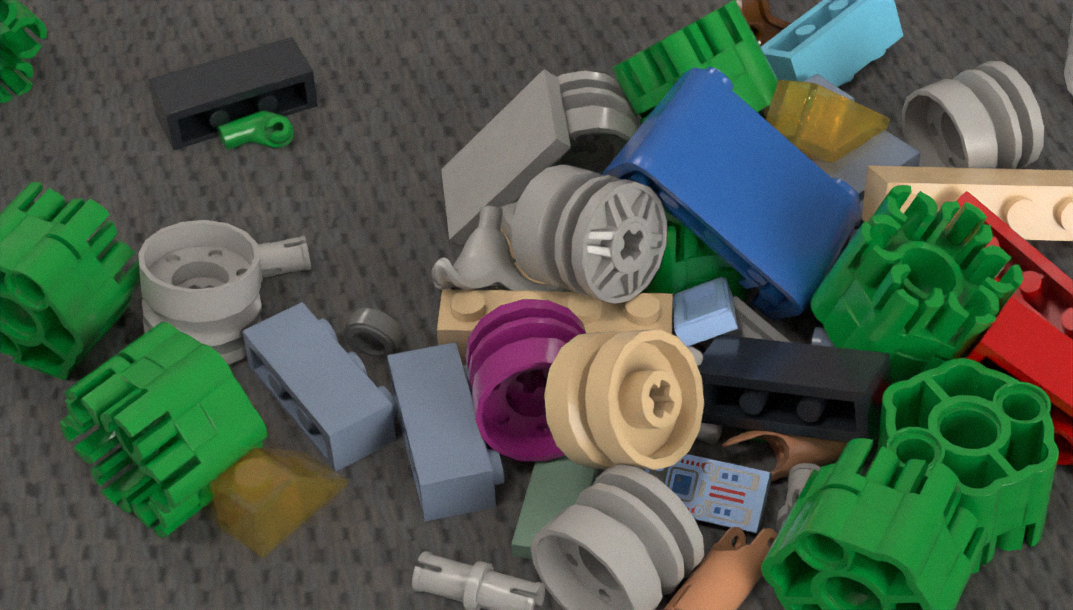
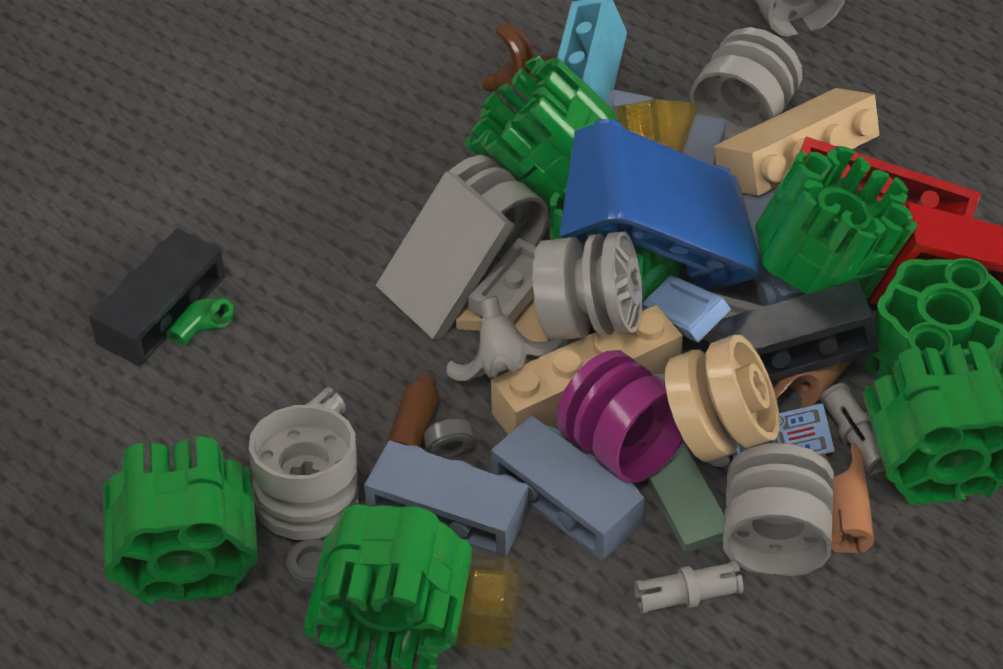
camera: 35 degrees left, 5 degrees up
none -> reddish brown cylinder [385,373,439,448]

